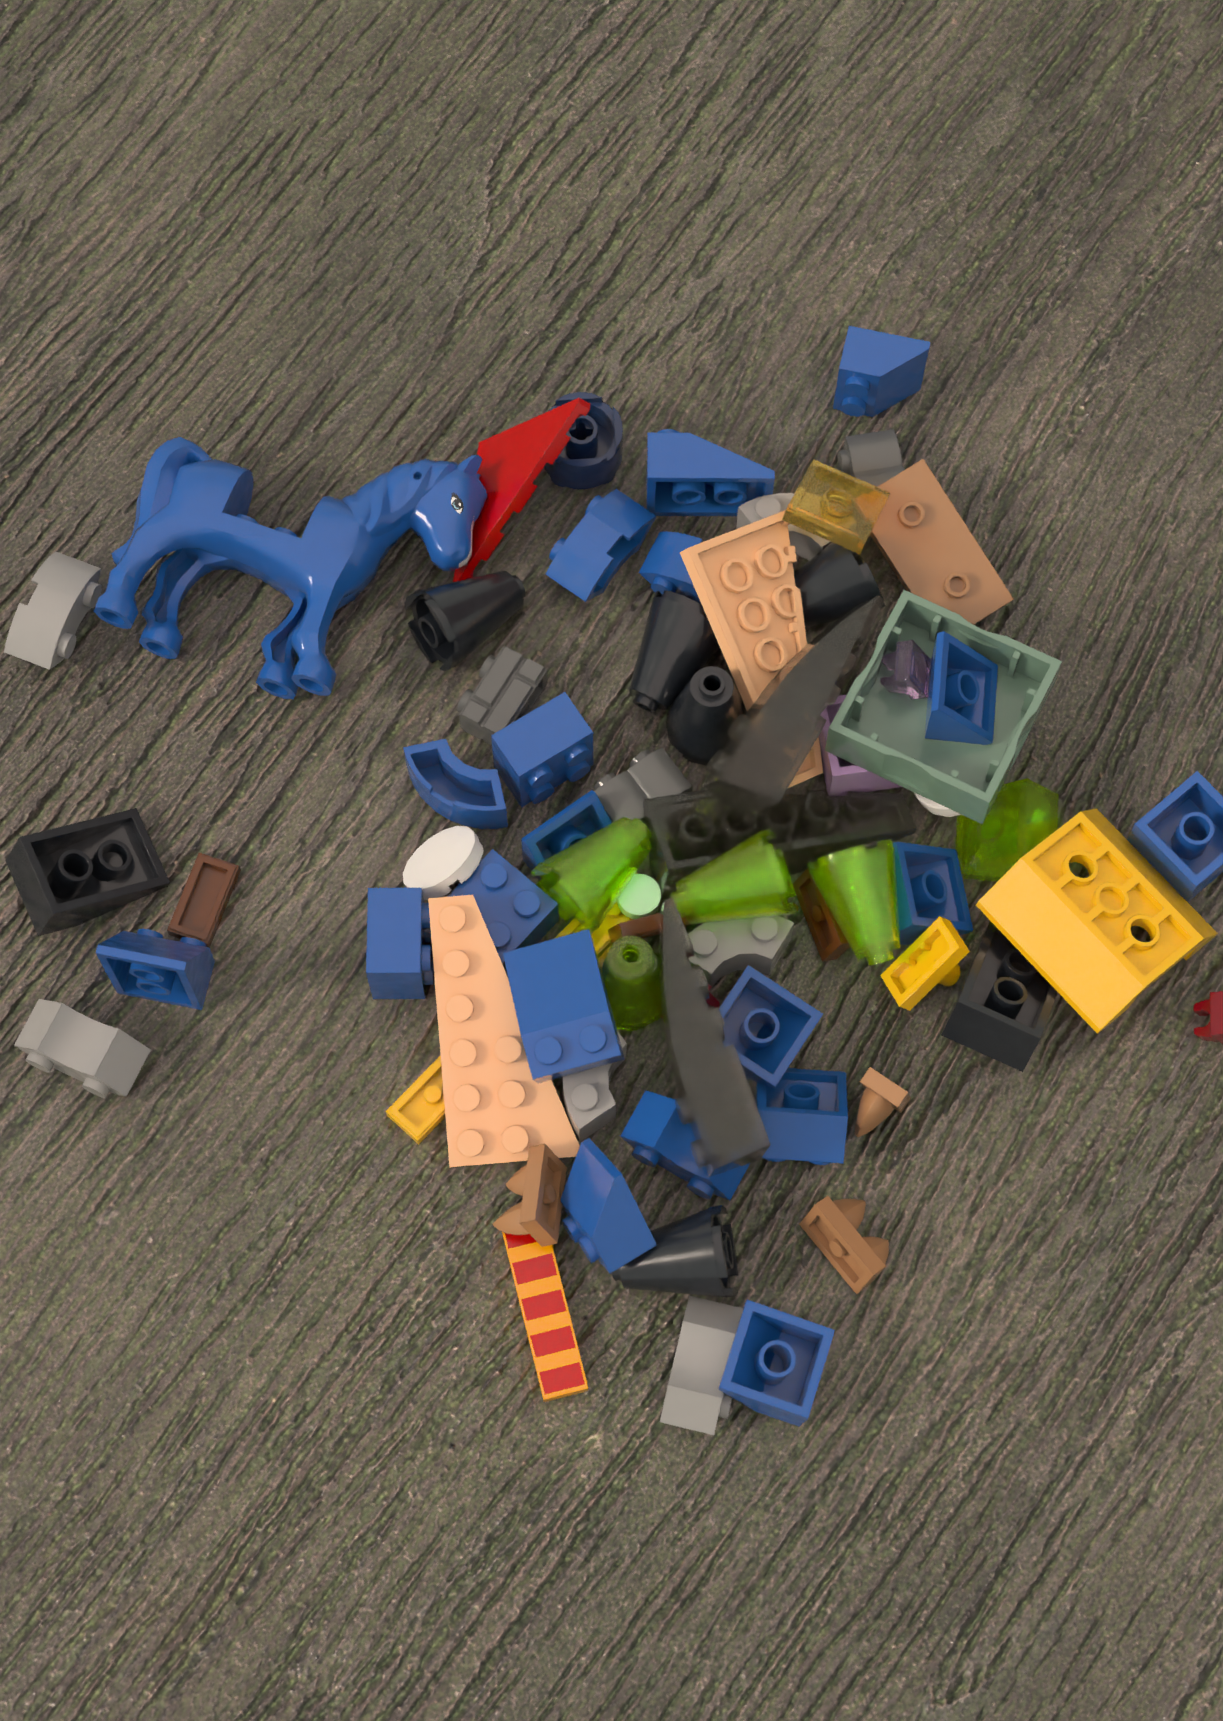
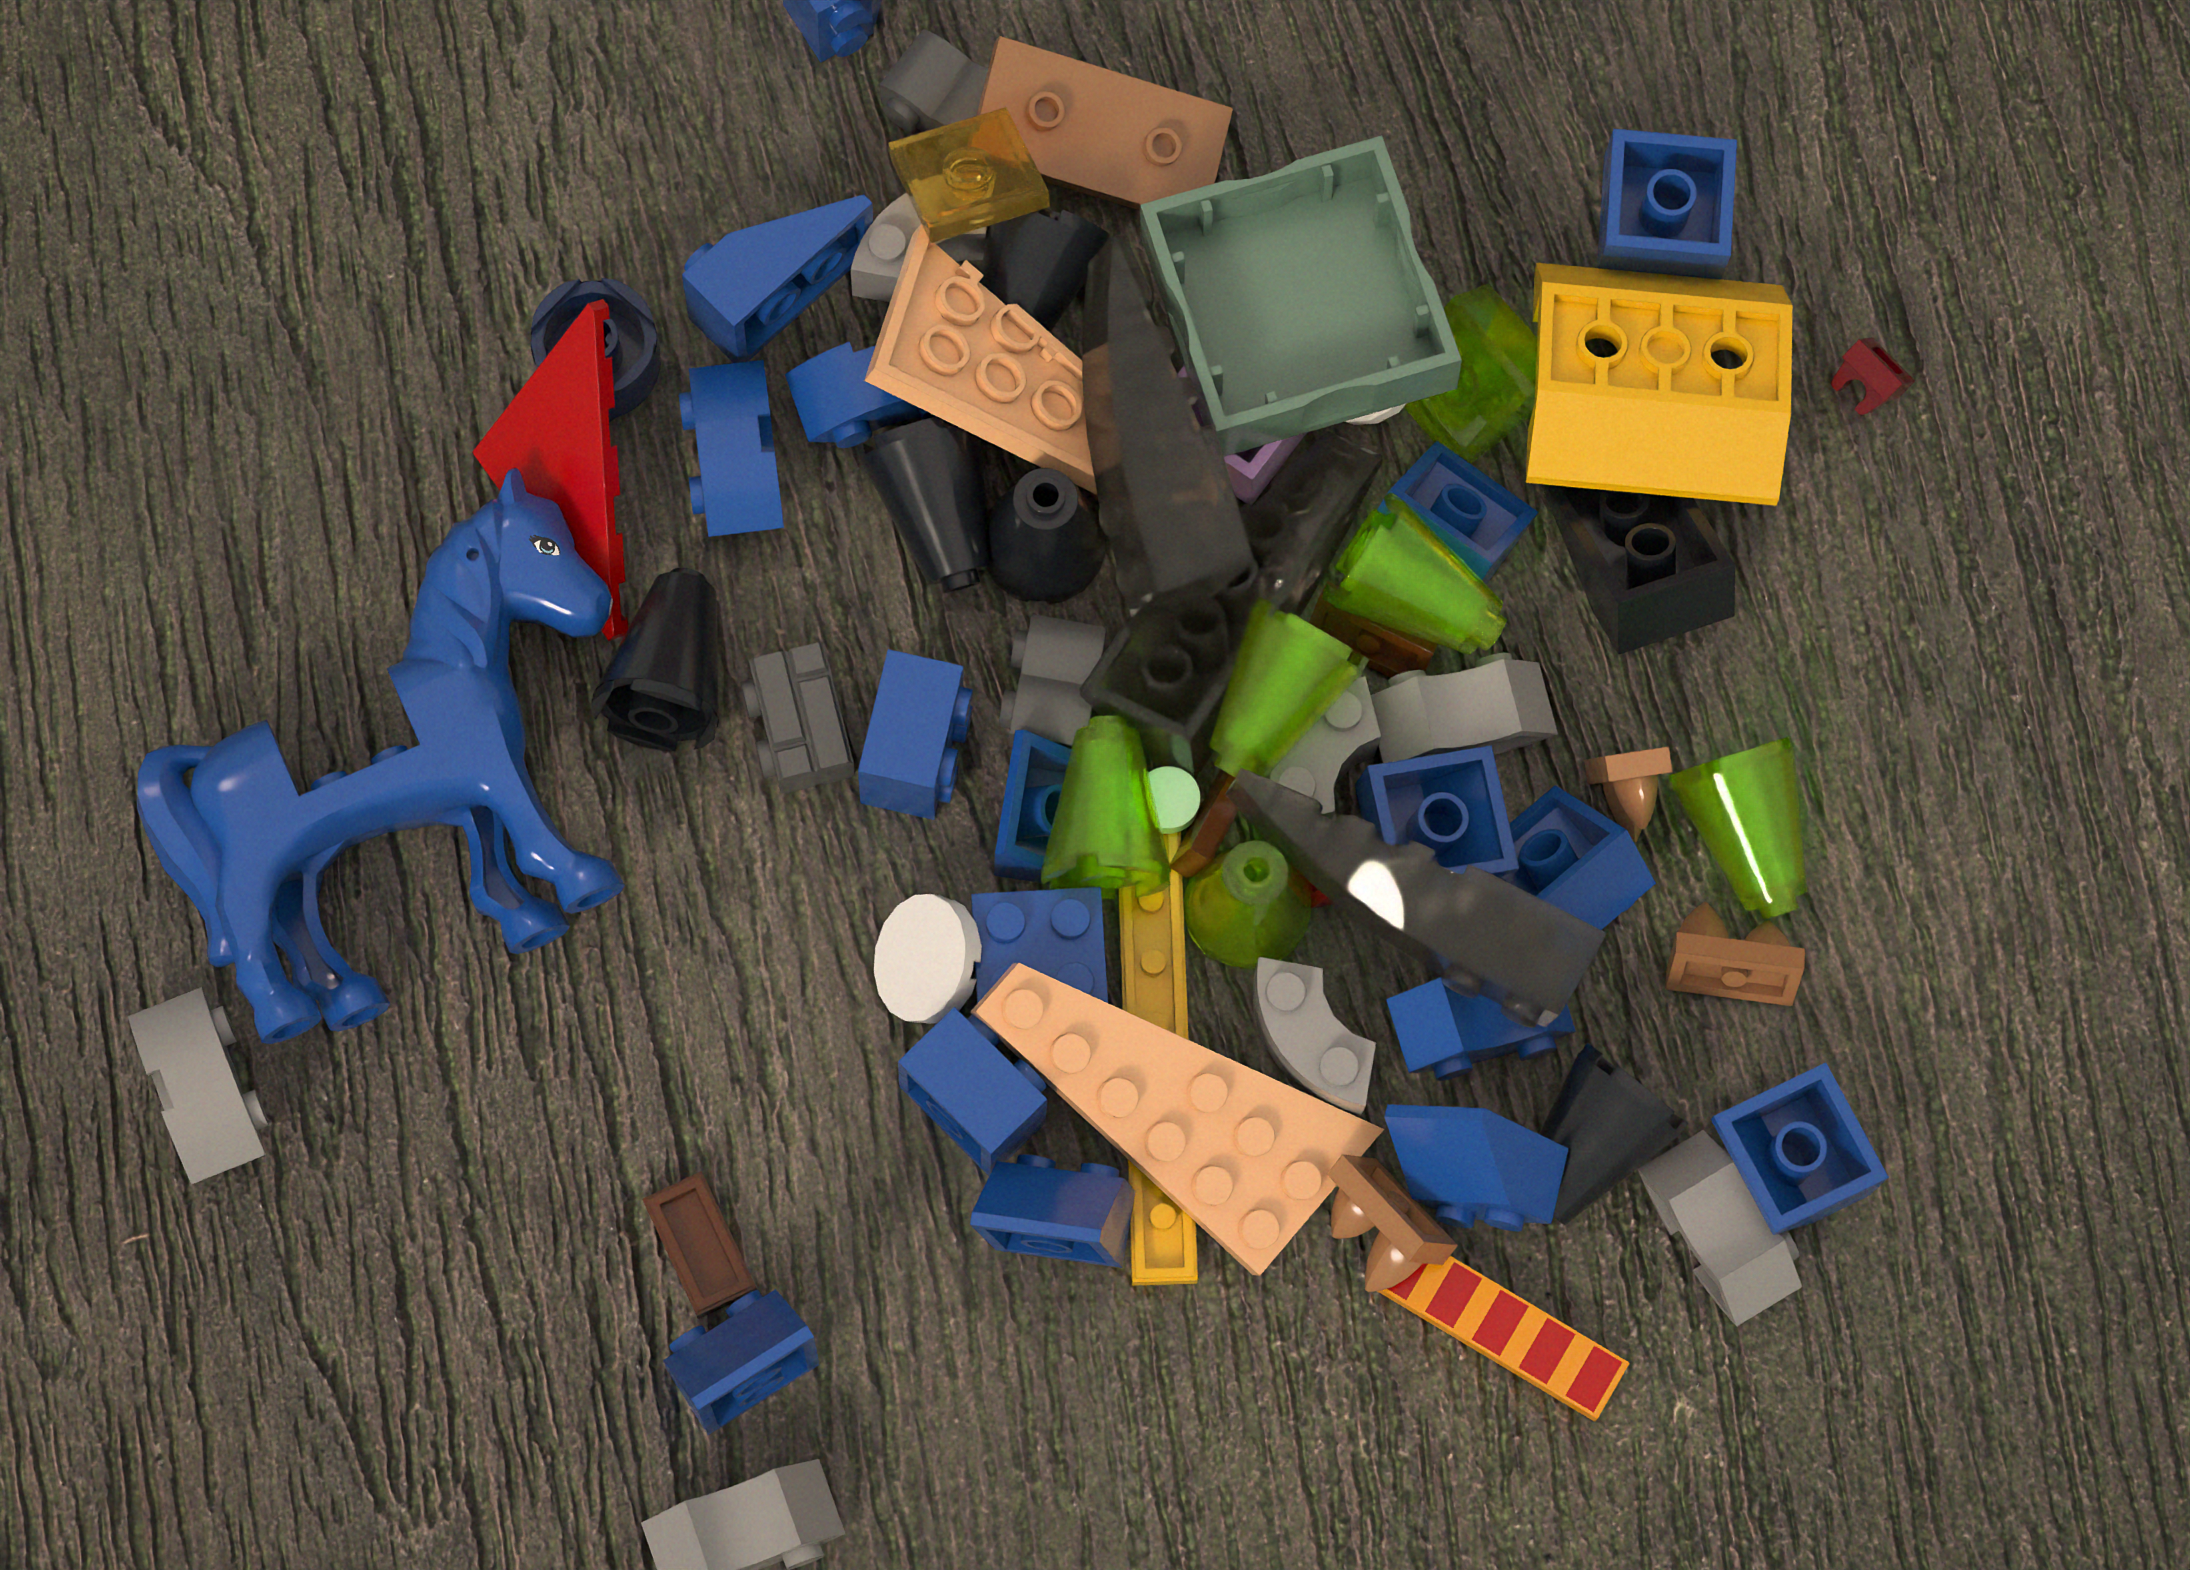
camera: 50 degrees left, 5 degrees up
black slope [5,808,170,936] -> none
blue brick [403,739,508,829] -> none
blue slope [503,929,625,1083] -> none
clear purple tile [880,640,931,700] -> none
yellow tile [880,916,970,1011] -> none
blue slope [925,631,998,745] -> none
none -> blue slope [970,1154,1135,1268]
none -> light grey brick [1371,653,1558,763]
none -> clear neon green cone [1668,736,1808,920]

